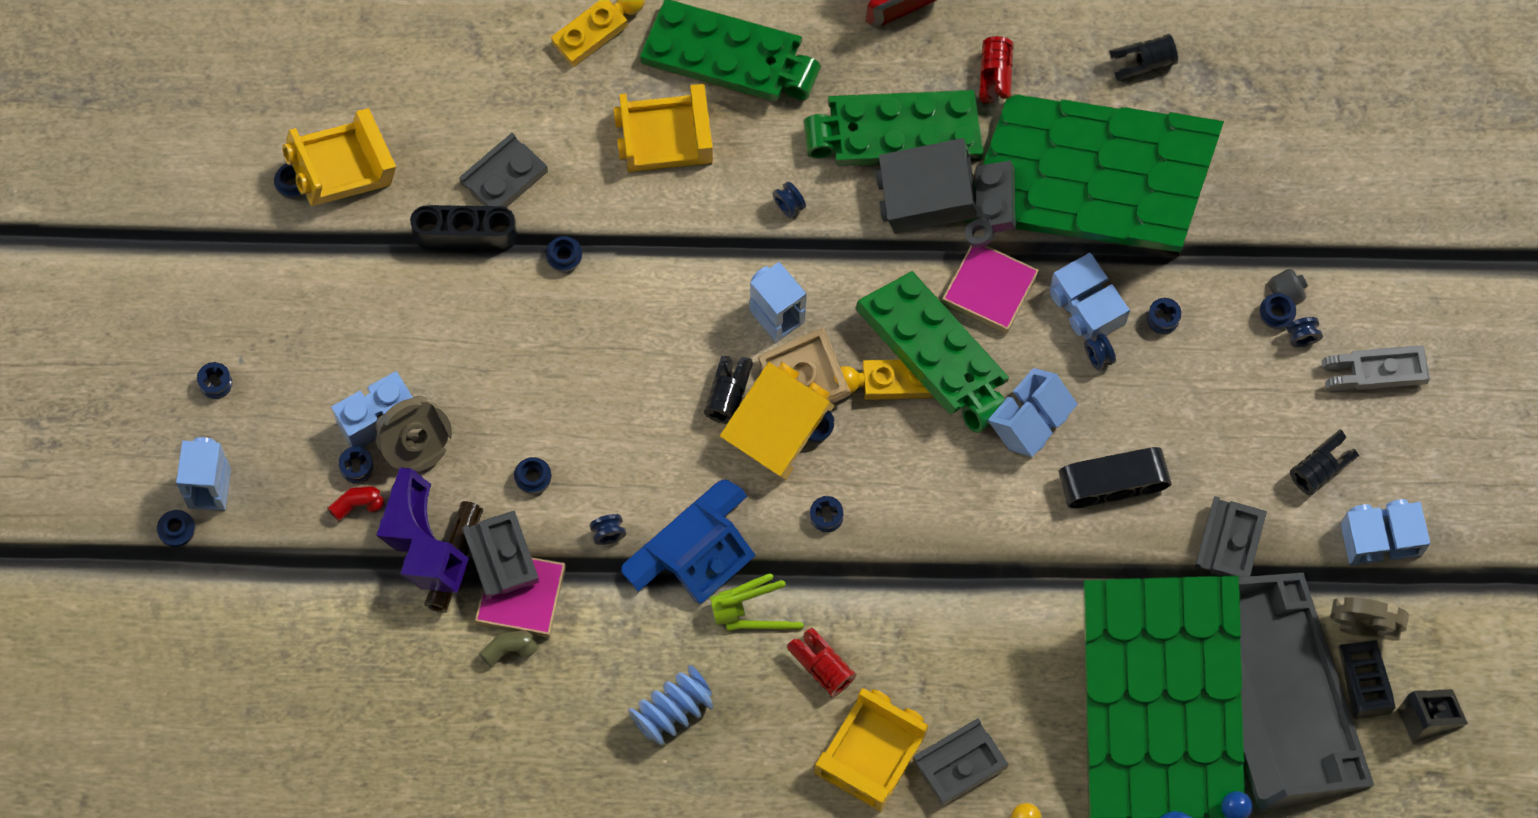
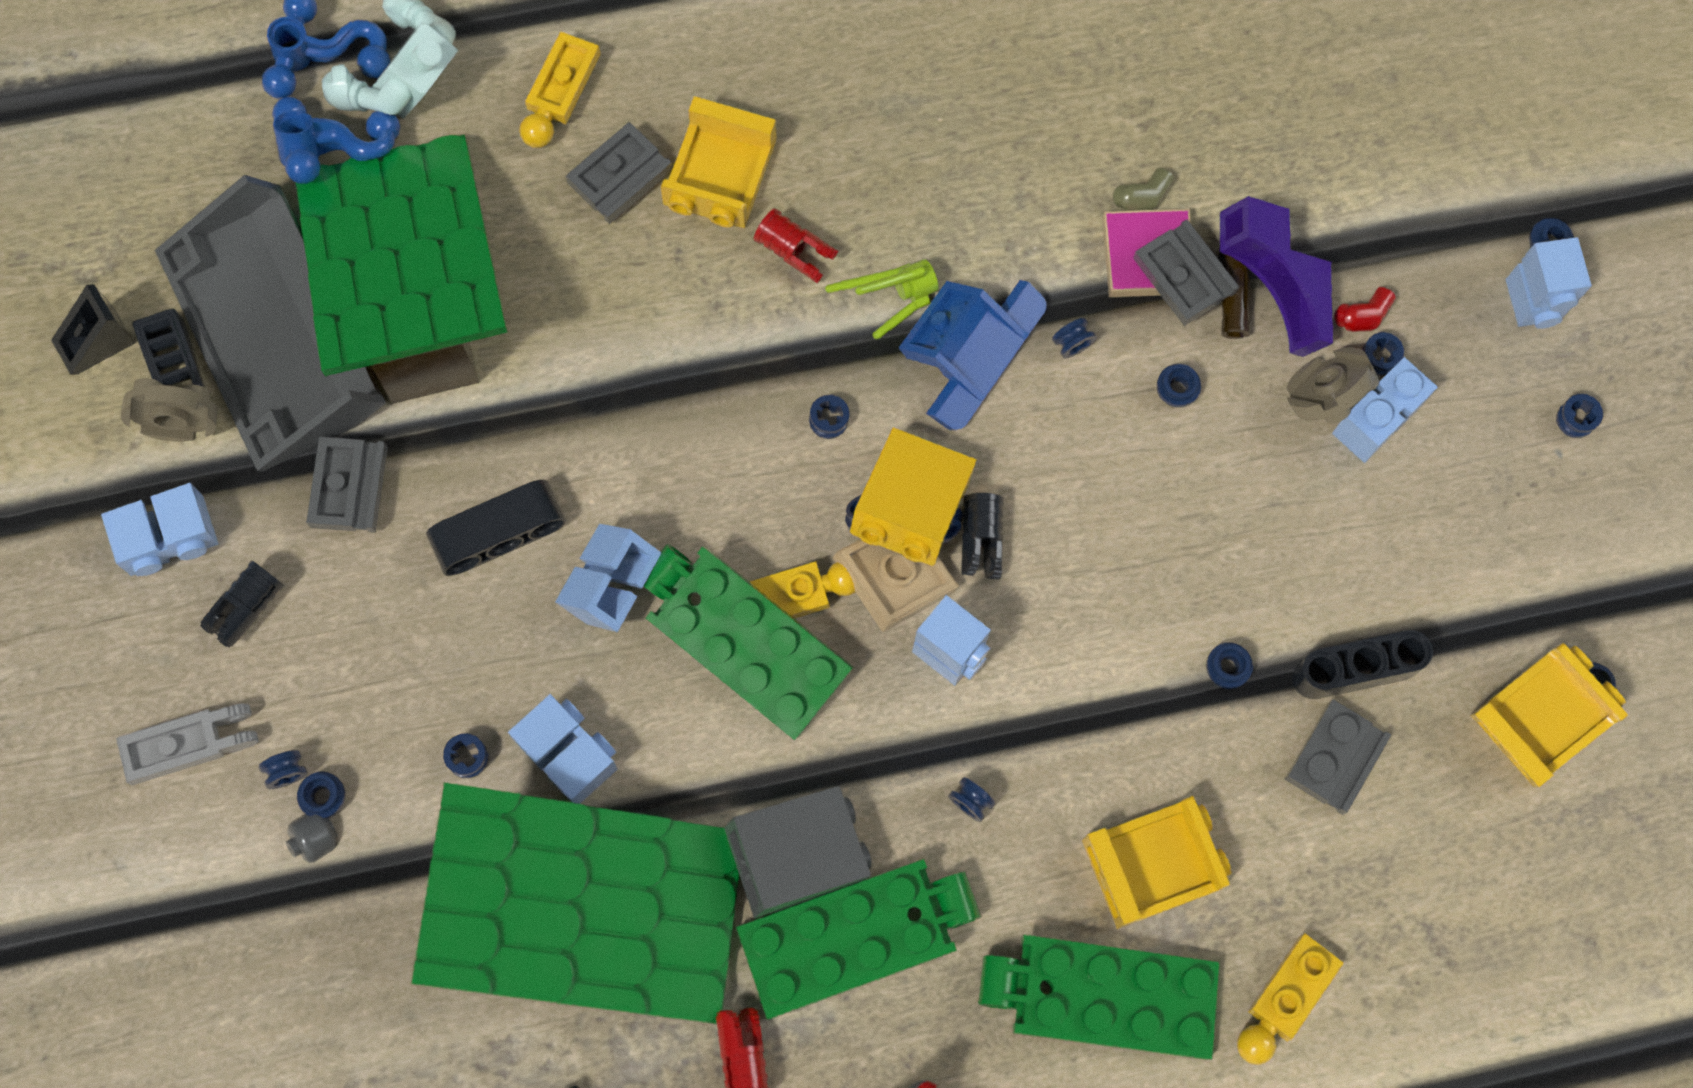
camera: 165 degrees right, 5 degrees up
light blue piece [628,665,714,746] -> none
dark pink tile [942,246,1039,334] -> none
dark grey hinge [965,161,1016,247] -> none
dark blue bush [1084,333,1116,371] -> none

